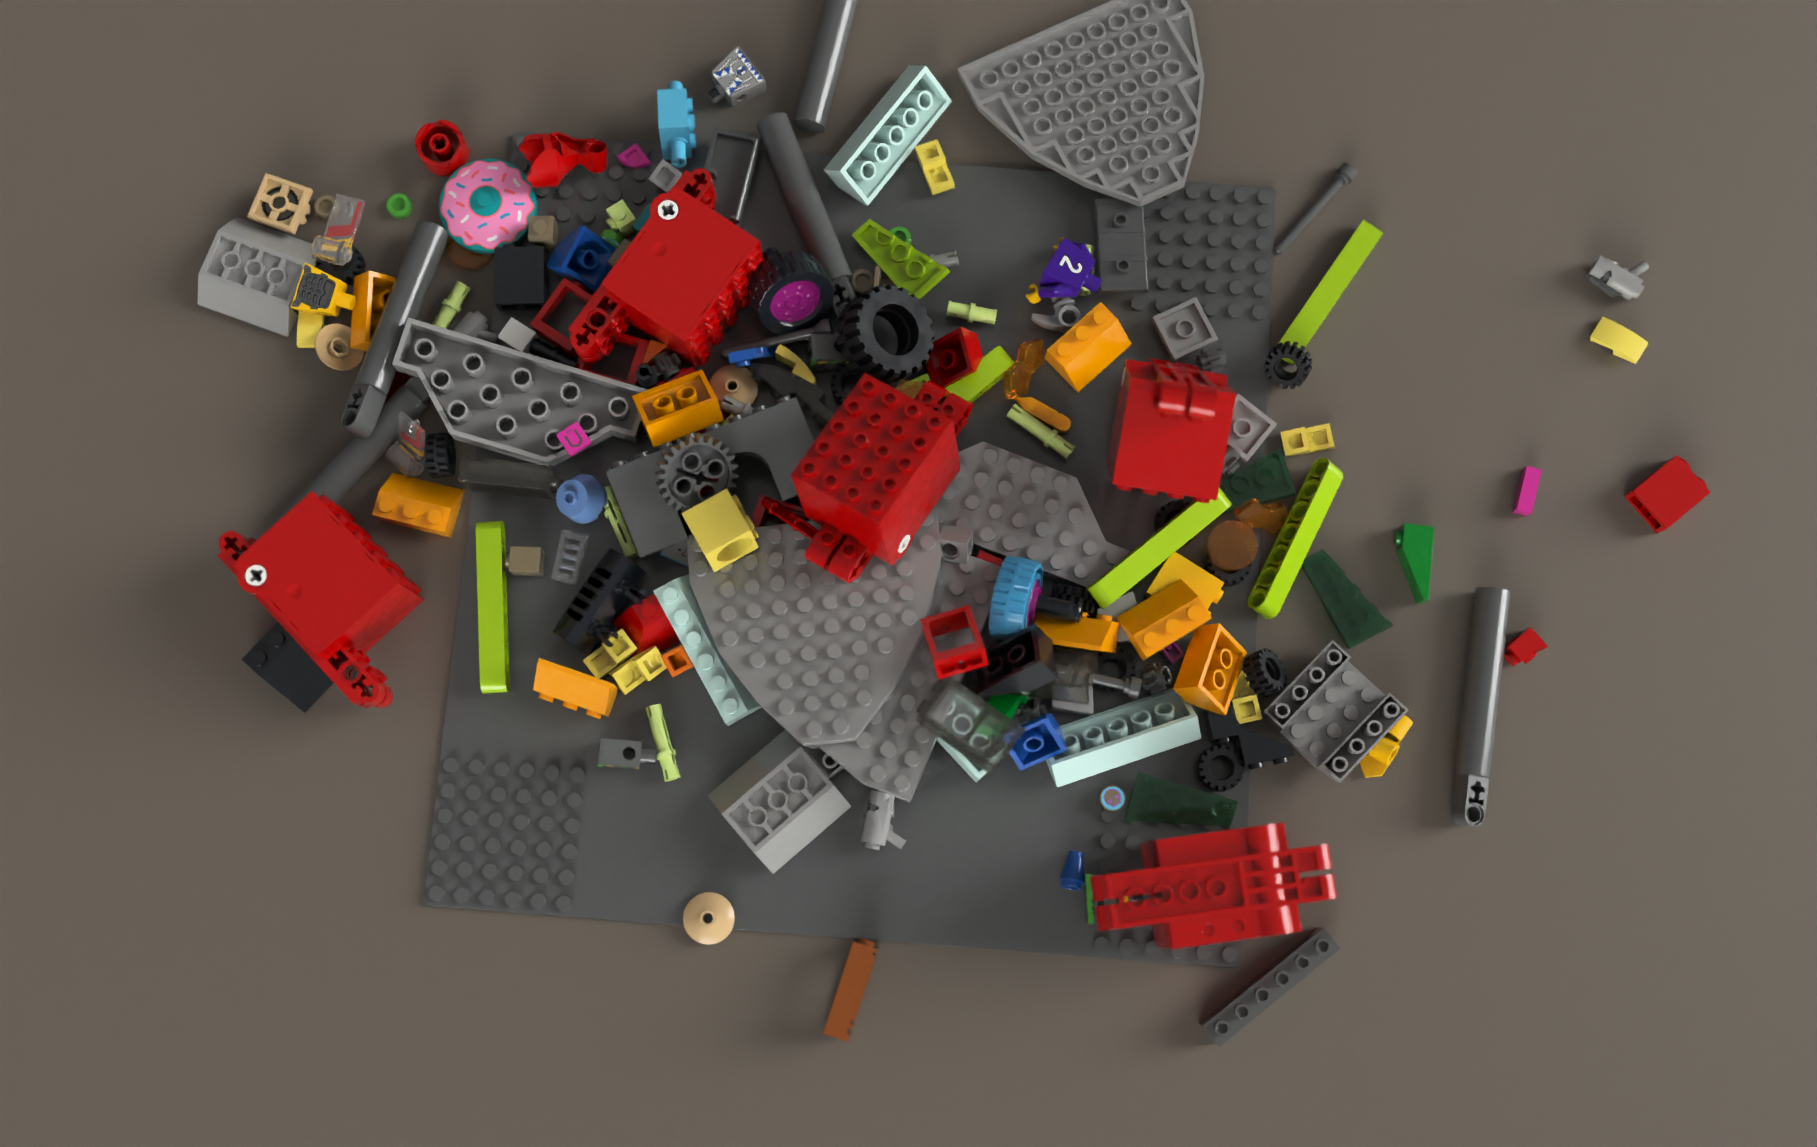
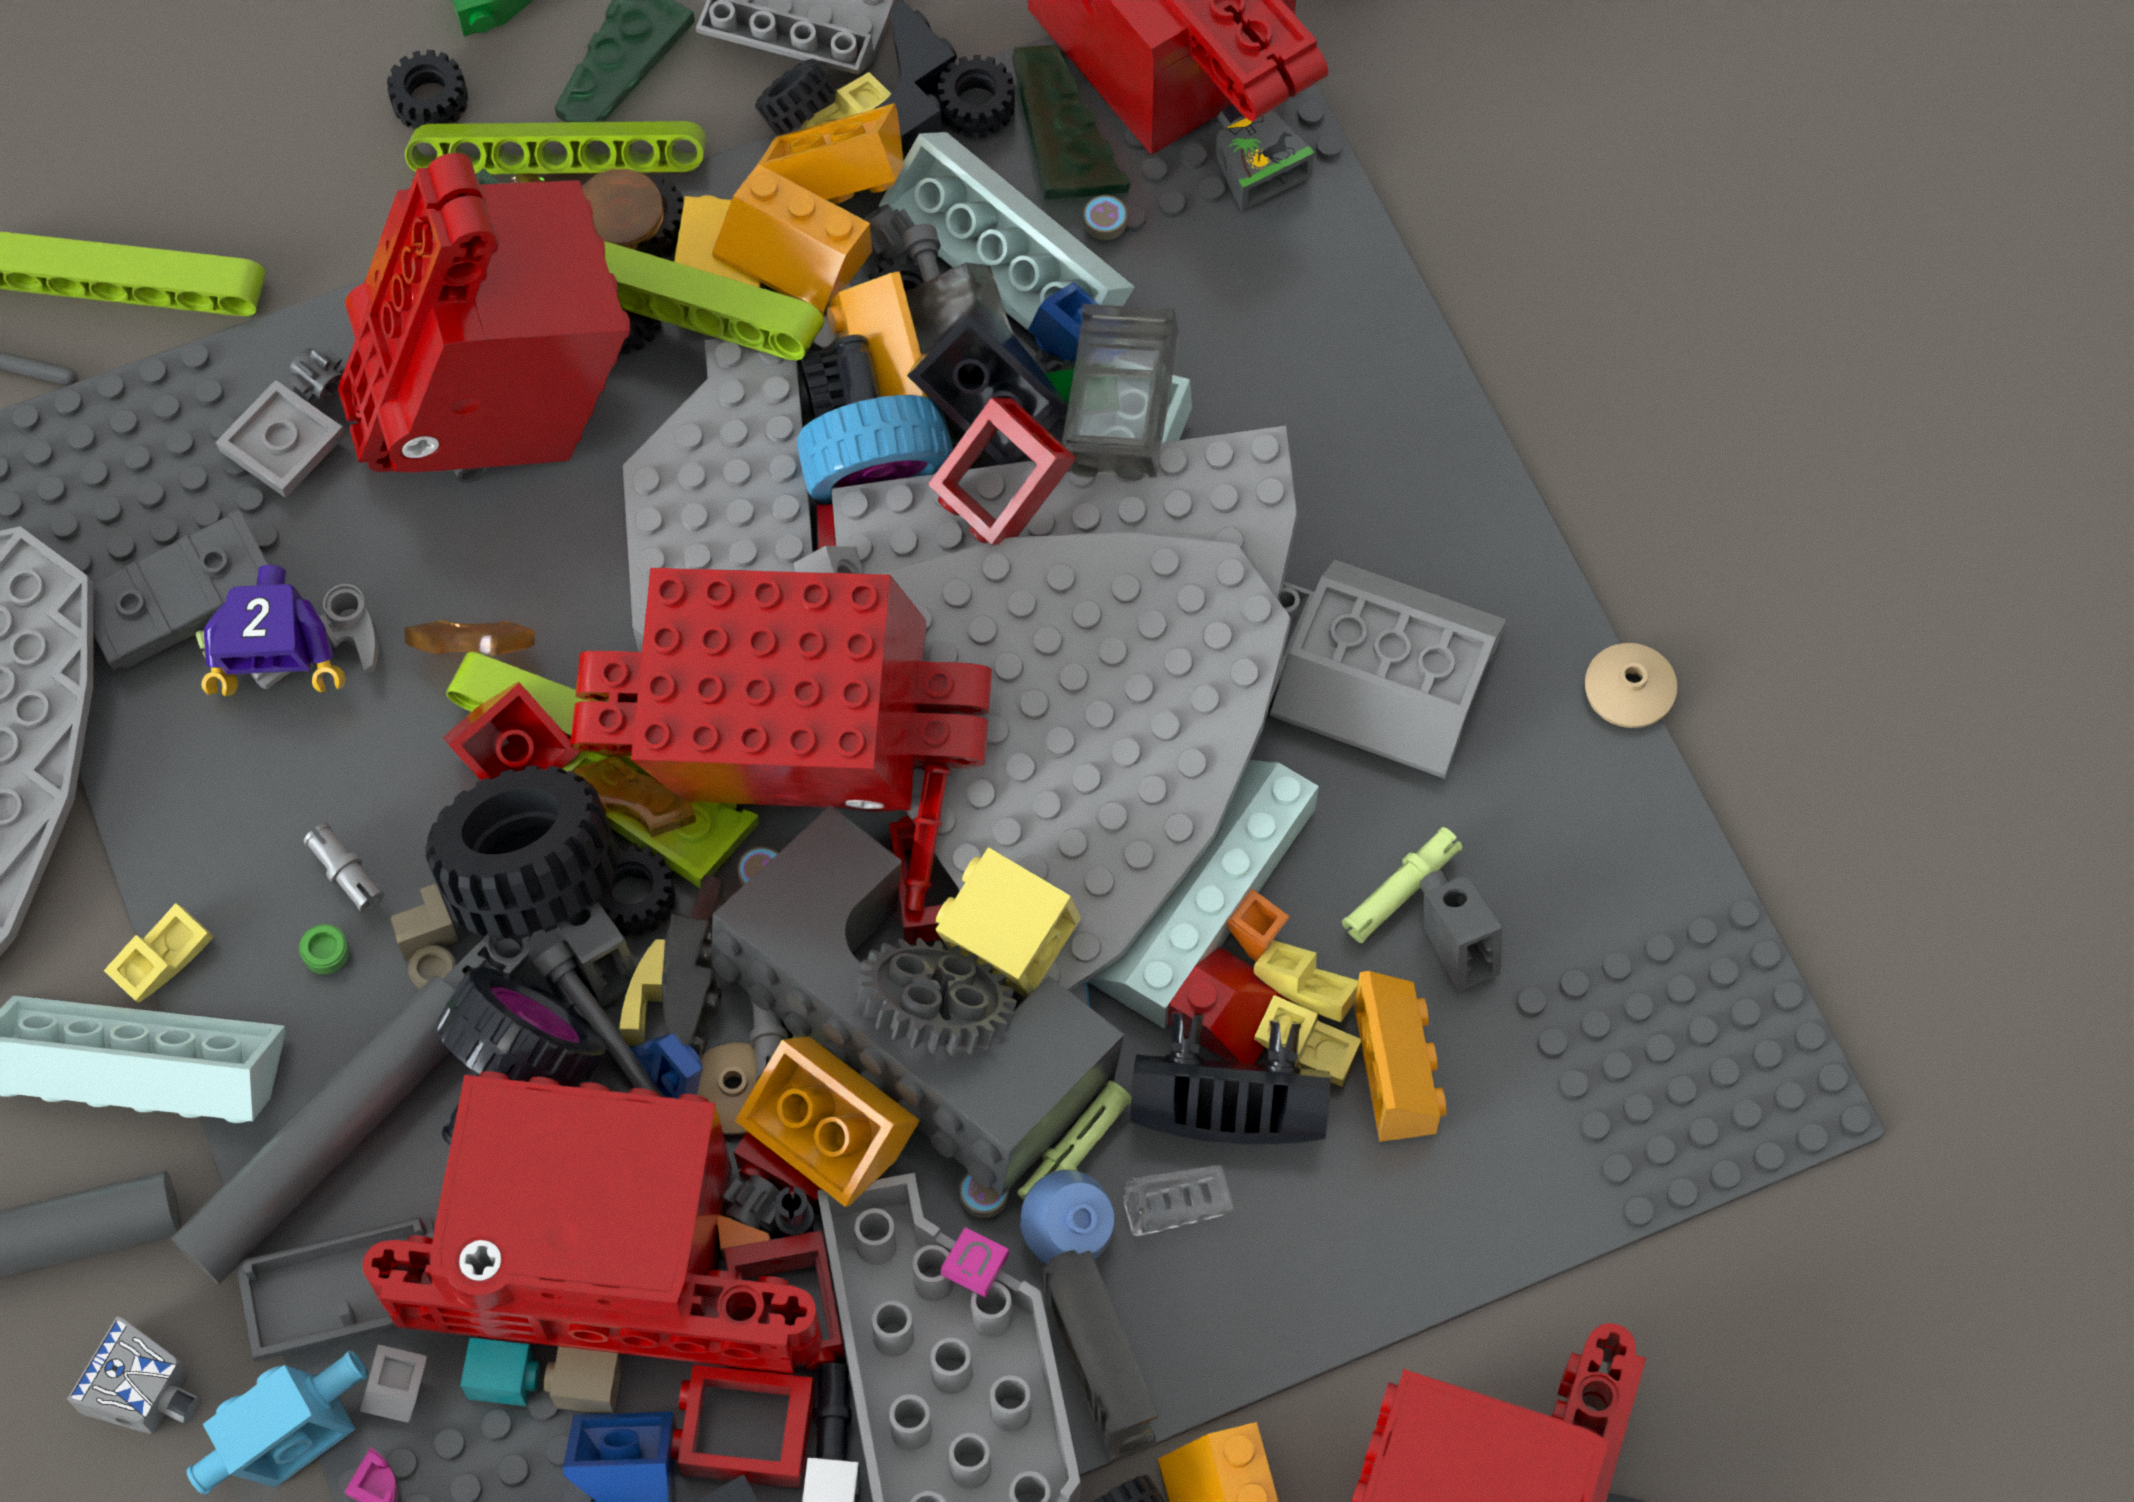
camera: 115 degrees left, 15 degrees down
lime beam [476,521,510,694] -> none
dark tan brick [505,546,545,576] -> none
bright green tile [599,229,624,249] -> none
yellowish green brick [606,199,636,238] -> none
dark orange door [823,937,878,1042] -> none
lime wing [852,219,950,300] -> none
light grey piece [858,790,906,850] -> none
yellowish green pin [946,301,997,325] -> none
yellowish green pin [1006,404,1076,459] -> none
light orange piece [1010,394,1071,433] -> none
light orange slope [1045,302,1132,393] -> none
blue cone [1059,851,1085,891] -> none
black tyre [1264,341,1313,389] -> none
light yellow slope [1280,423,1335,457] -> none
none -> black tyre [387,50,468,130]

